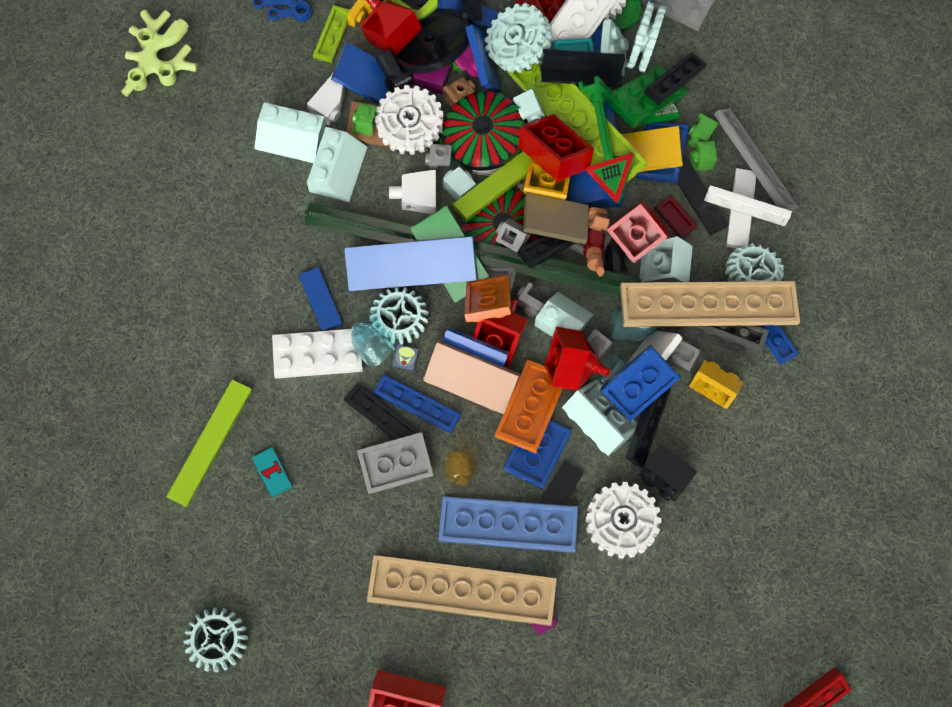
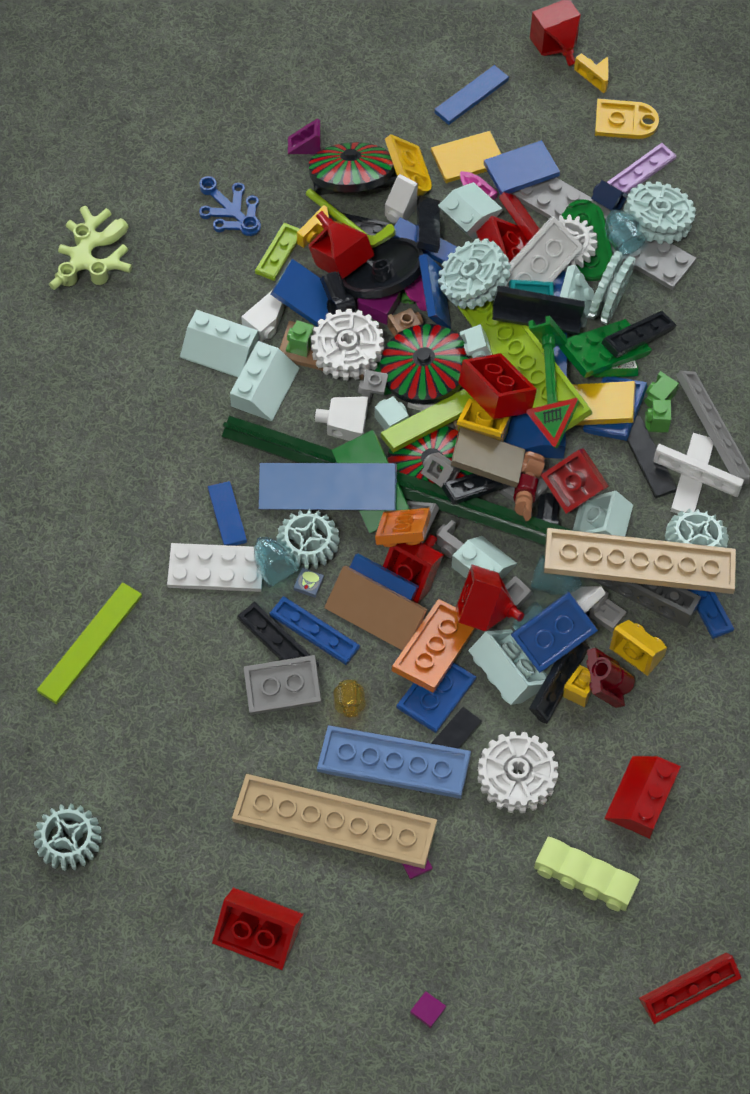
camera: 10 degrees right, 10 degrees down
teal tile [252,448,292,498] -> none
black brick [639,444,697,502] -> none
dark red tile [654,195,698,239] -> none
none -> yellowish green brick [534,837,640,911]
none -> yellow slope [563,665,591,707]
none -> dark red plate [587,648,635,708]
none -> red slope [604,756,681,839]

